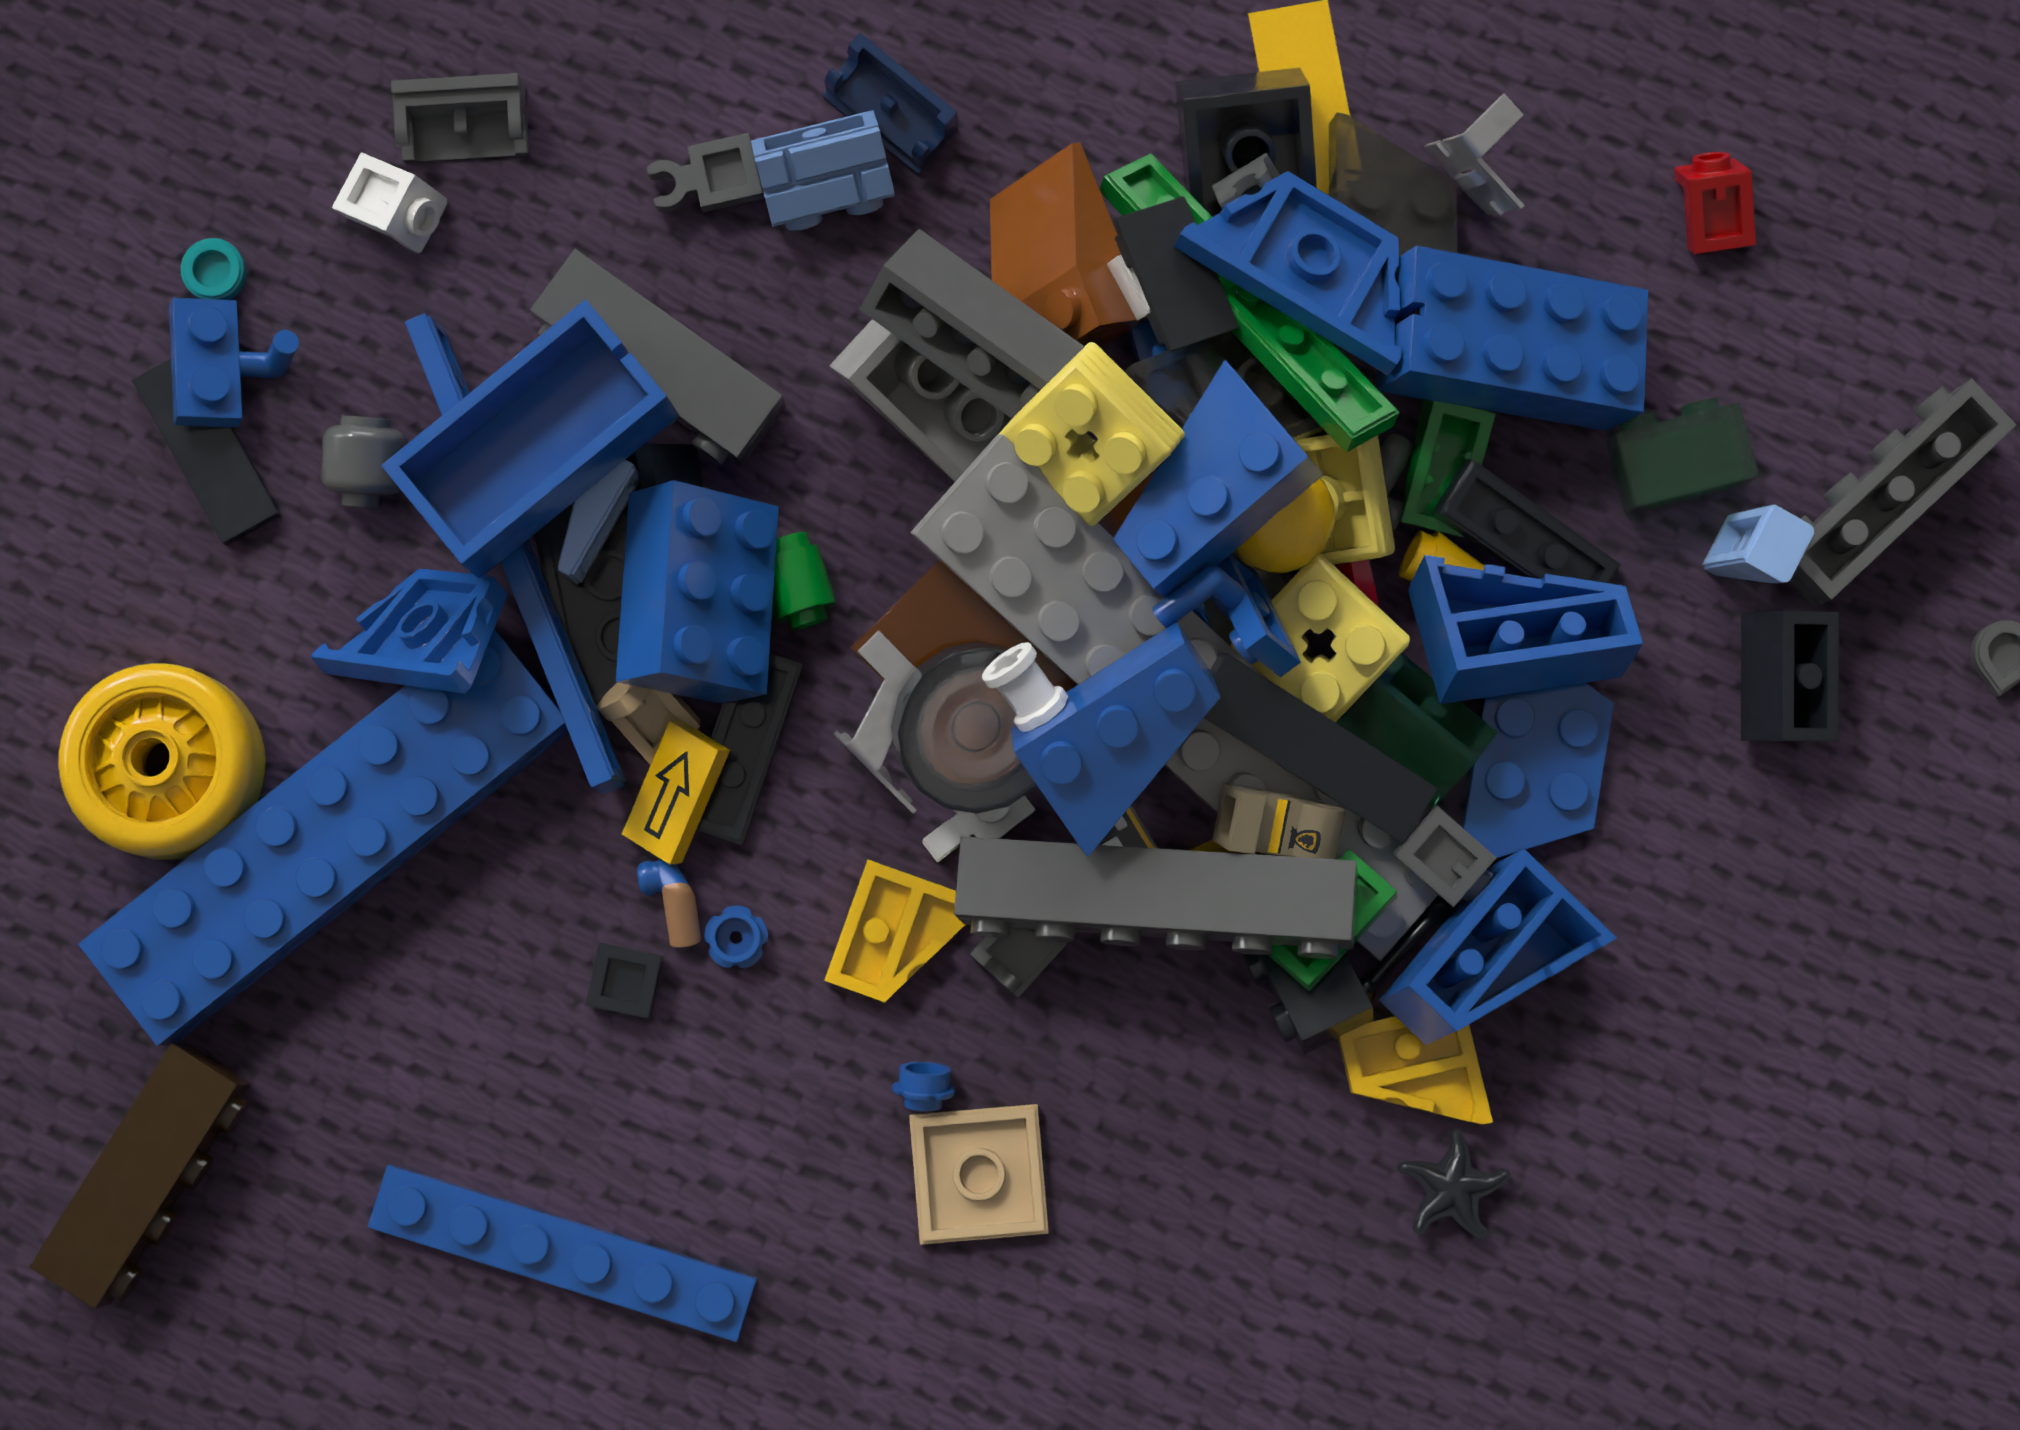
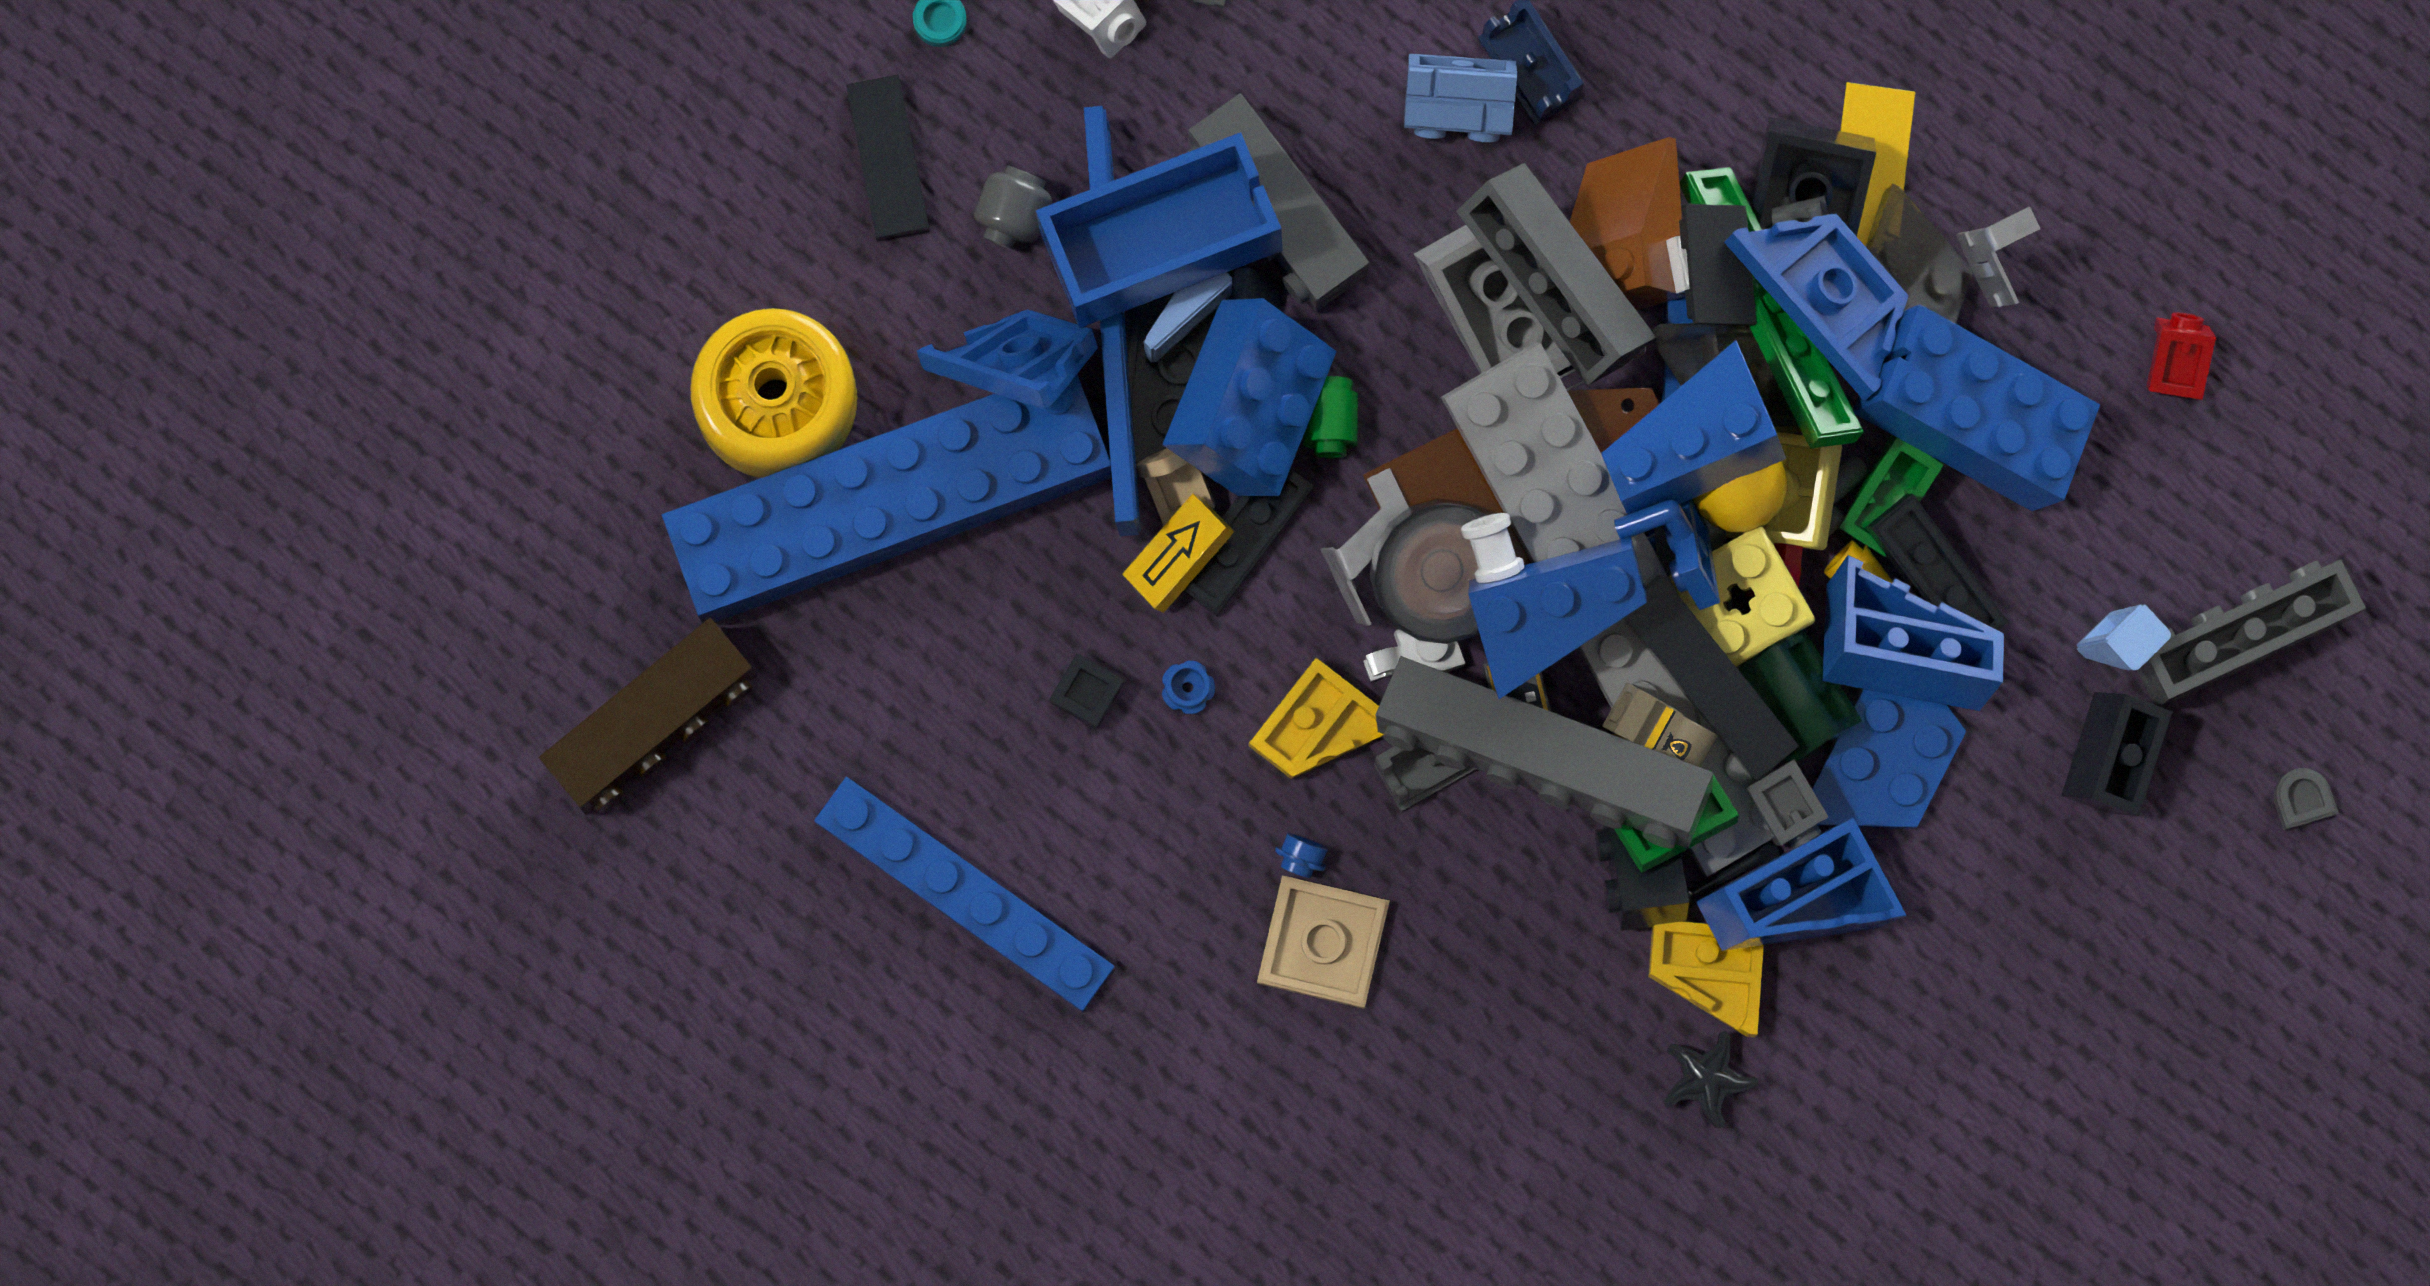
camera: 15 degrees right, 5 degrees down
blue plate [169,298,299,428] -> none
medium nougat arm [637,857,701,947] -> none
dark grey plate [646,133,764,213] -> none
light yellow brick [999,342,1185,526] -> none
clear green brick [1606,398,1759,515] -> none

